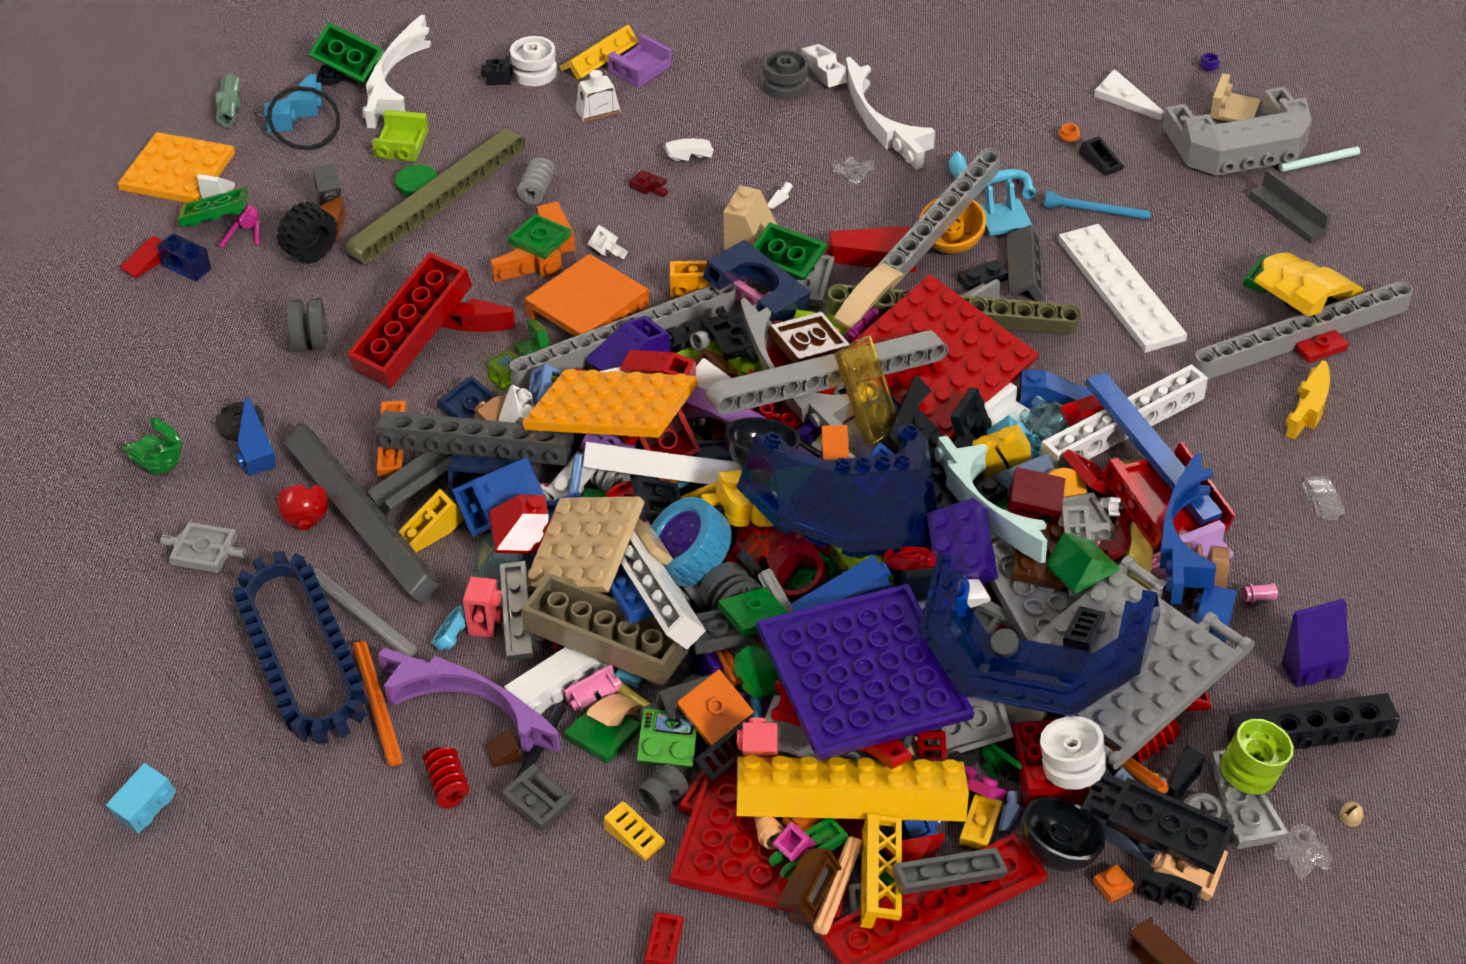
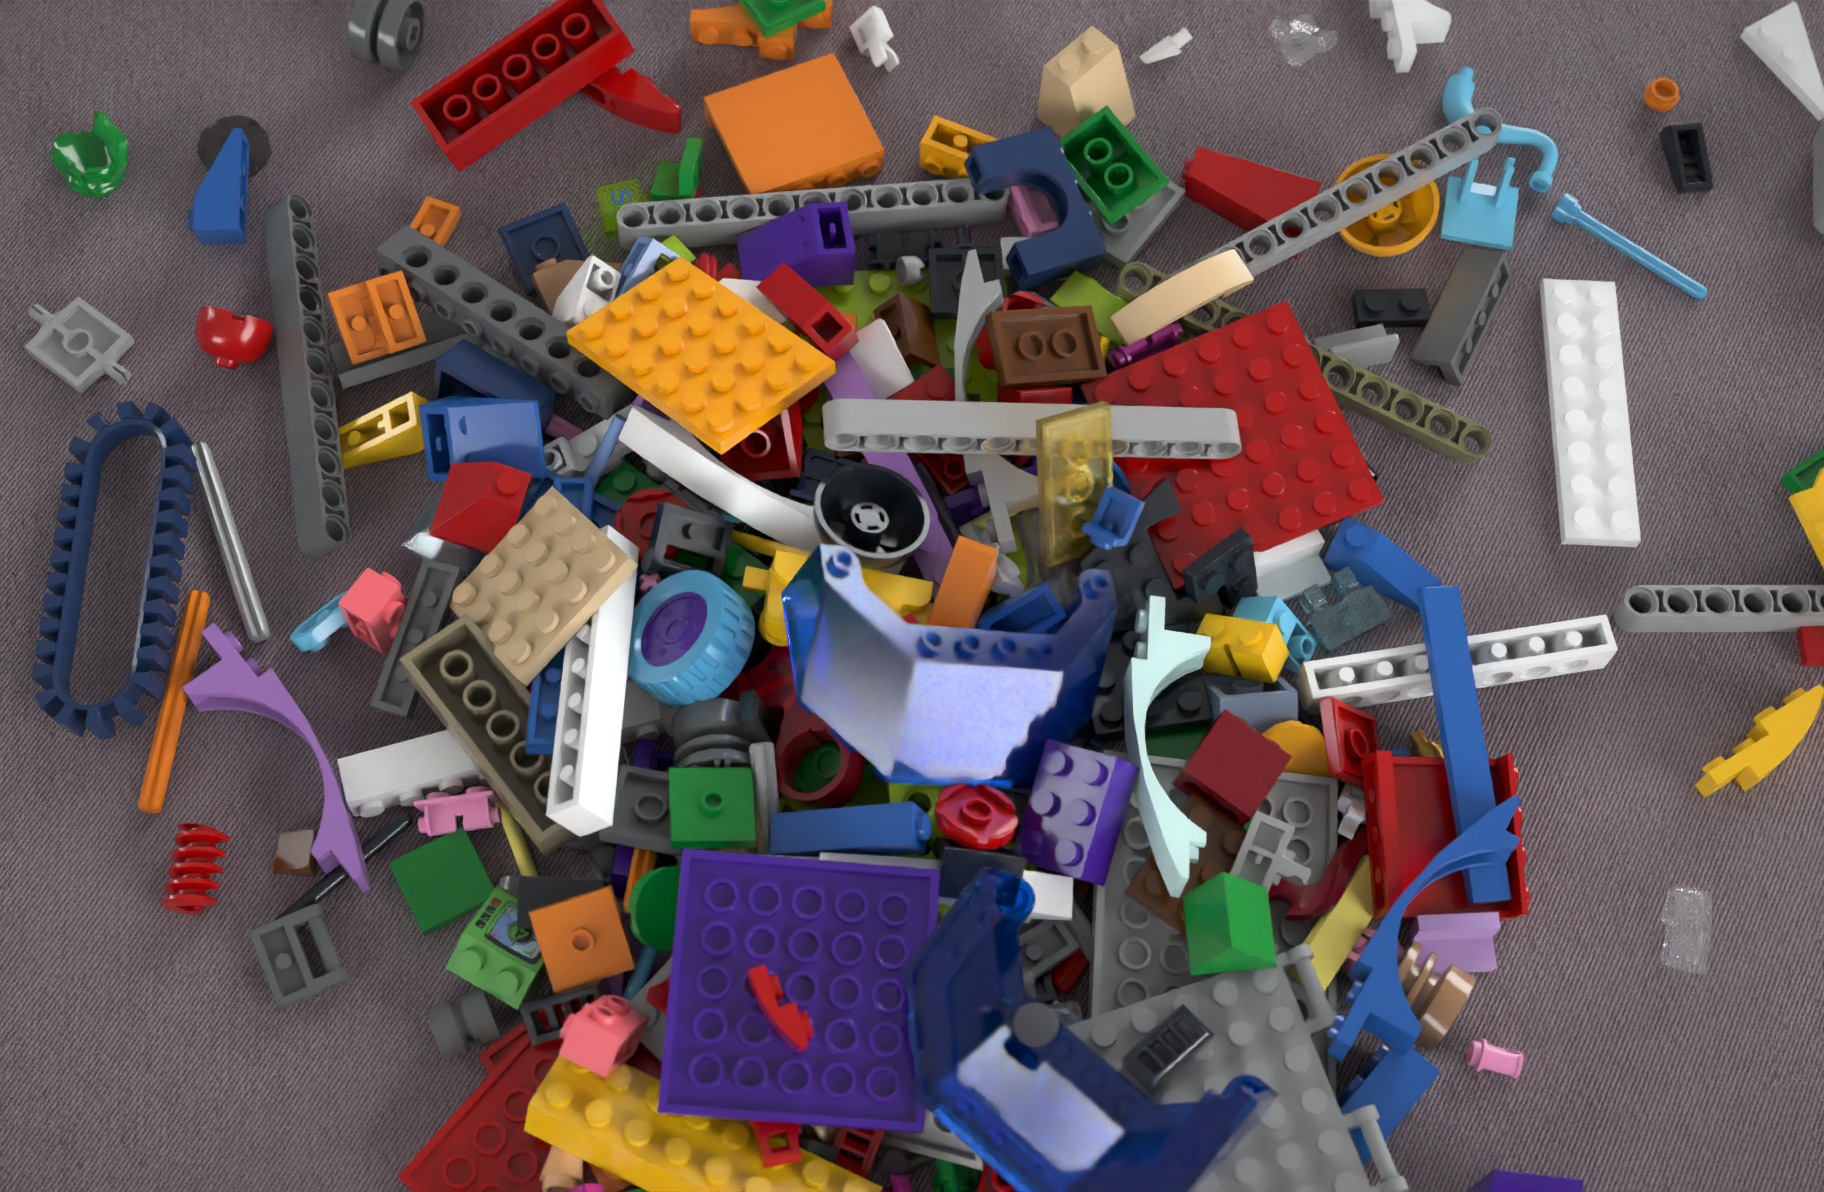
camera: 20 degrees right, 20 degrees up
light nougat slope [586,693,641,726] -> none
yellow slope [604,801,665,861] -> none
tan tile [634,518,673,565] -> none
red panel [1059,394,1105,427] -> none
none -> orange slope [326,270,427,365]
none -> red slope [747,964,814,1053]
none -> blue bracket [1081,486,1145,550]

